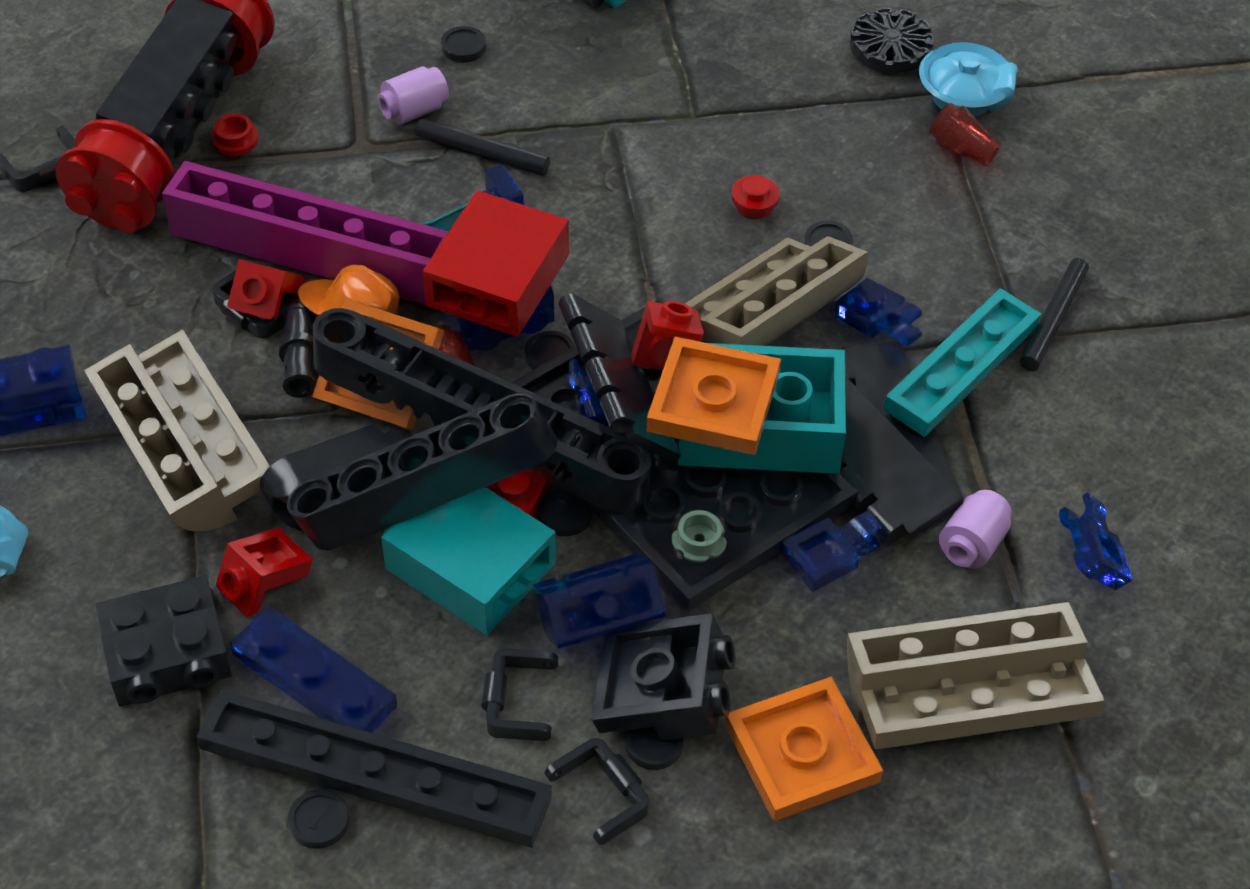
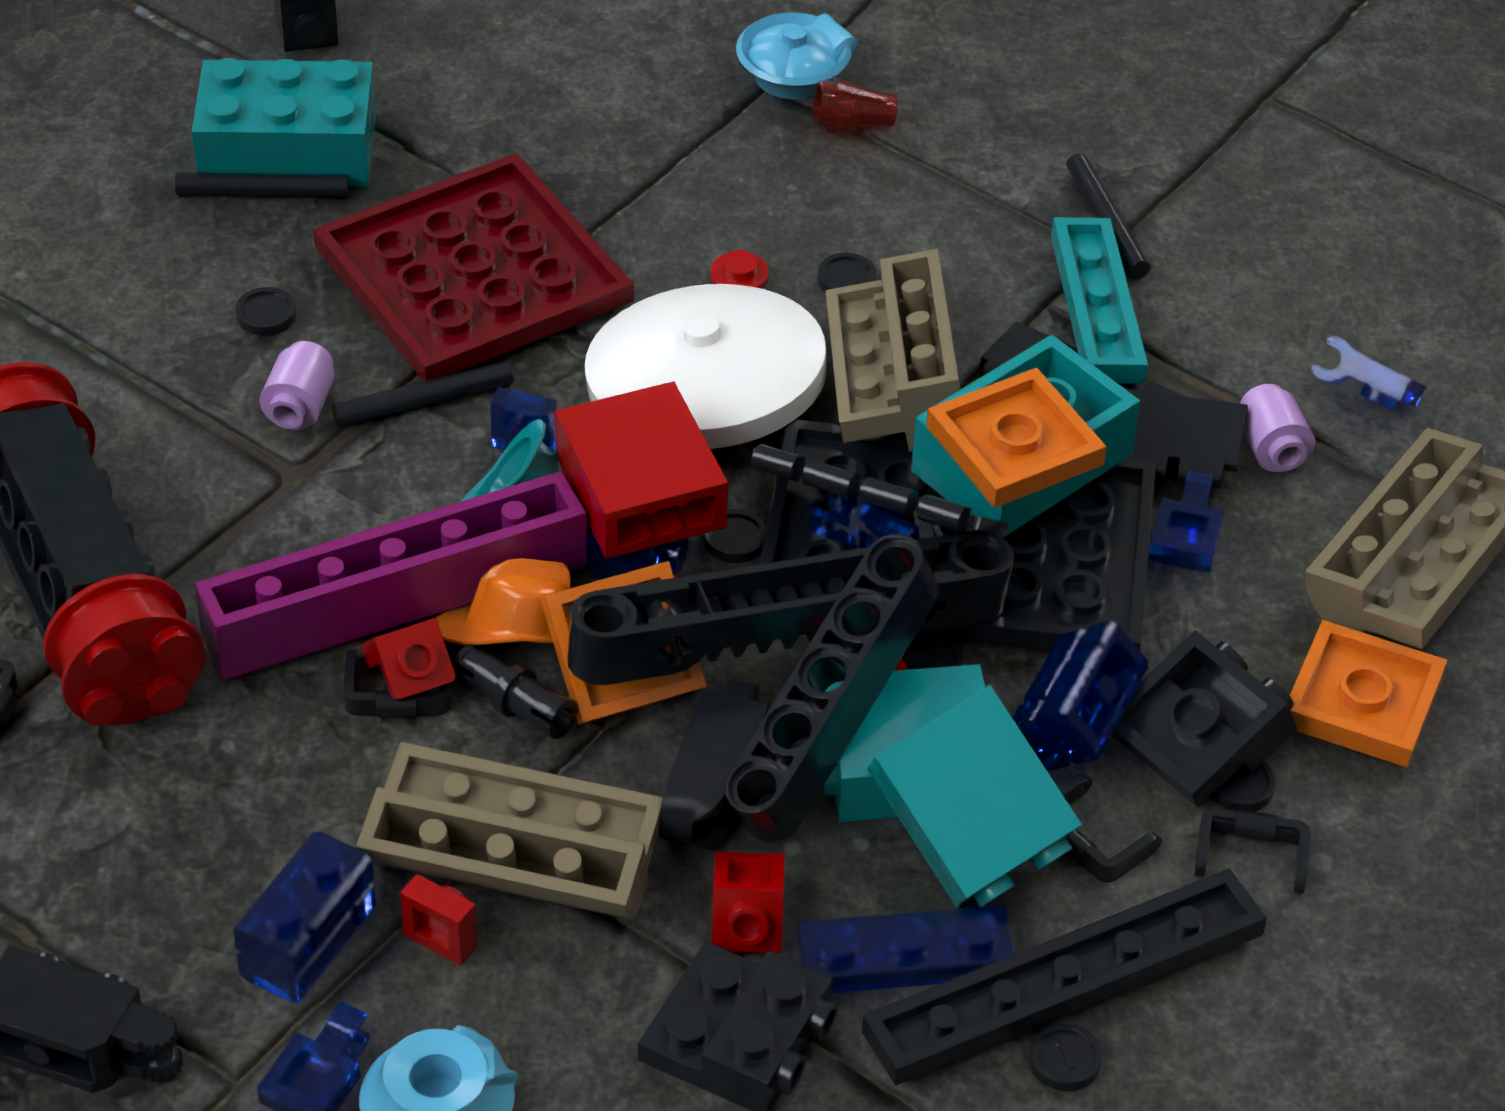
camera: 45 degrees left, 5 degrees down
red plate [211,113,259,156] -> none
red bracket [631,301,704,371] -> none
sand green plate [672,510,727,563] -> none
clear blue plate [834,277,922,346] -> none
black wheel [850,8,934,73] -> none
none -> dark red plate [313,153,634,381]
none -> red plate [400,874,477,966]
none -> white dish [585,284,828,449]
none -> teal brick [867,685,1082,908]

